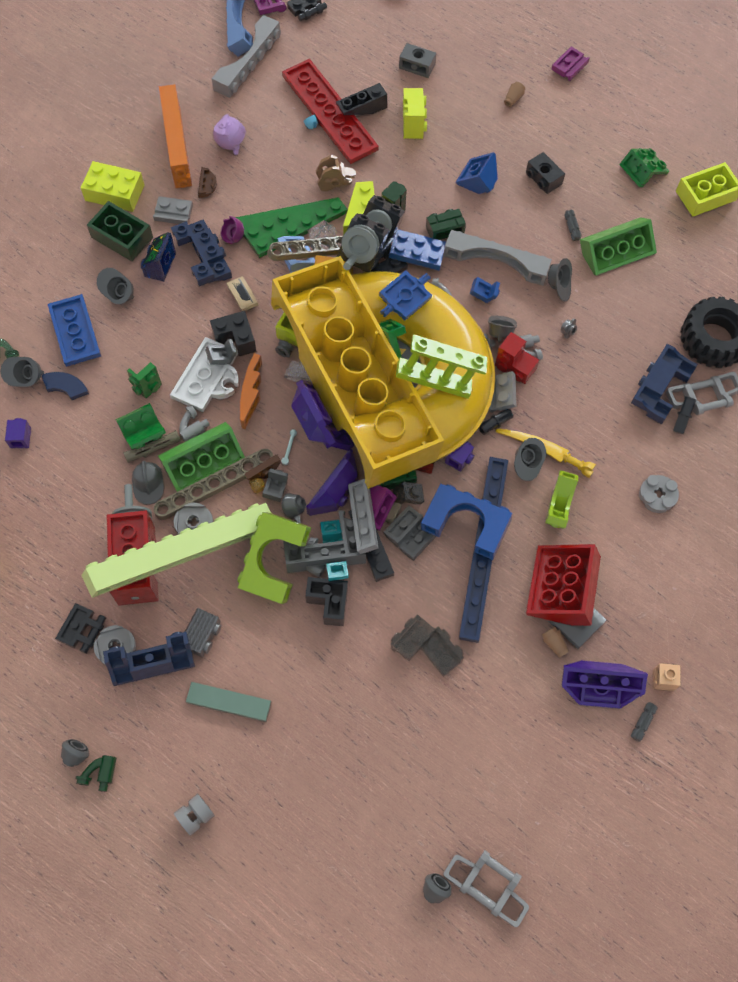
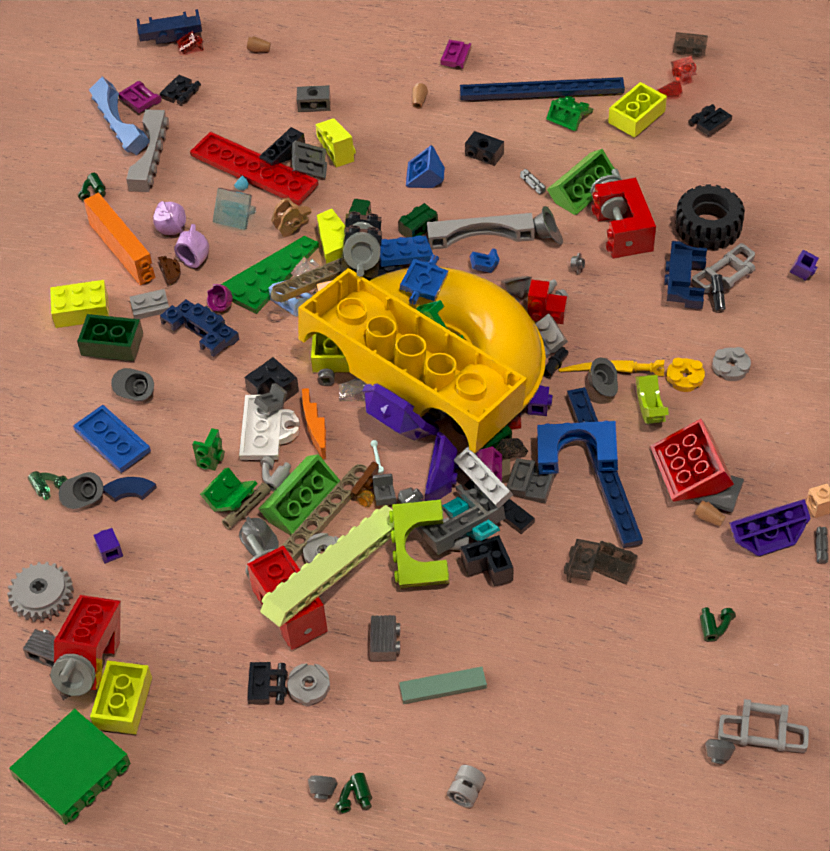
camera: 20 degrees left, 15 degrees down
dark blue bracket [103,632,195,686] -> none
clear blue slope [141,232,176,282] -> none
tan slope [226,276,258,311] -> none
lime fence [396,334,488,399] -> none
none -> dark green plant [78,172,106,202]
none -> lavender helmet [174,224,209,268]
none -> clear light blue bracket [213,188,256,230]
none -> dark grey slope [292,141,327,179]
none -> dark blue plate [460,77,625,101]
none -> red piece [590,169,656,259]
none -> yellow plate [666,358,705,392]
none -> dark green plant [700,607,736,642]

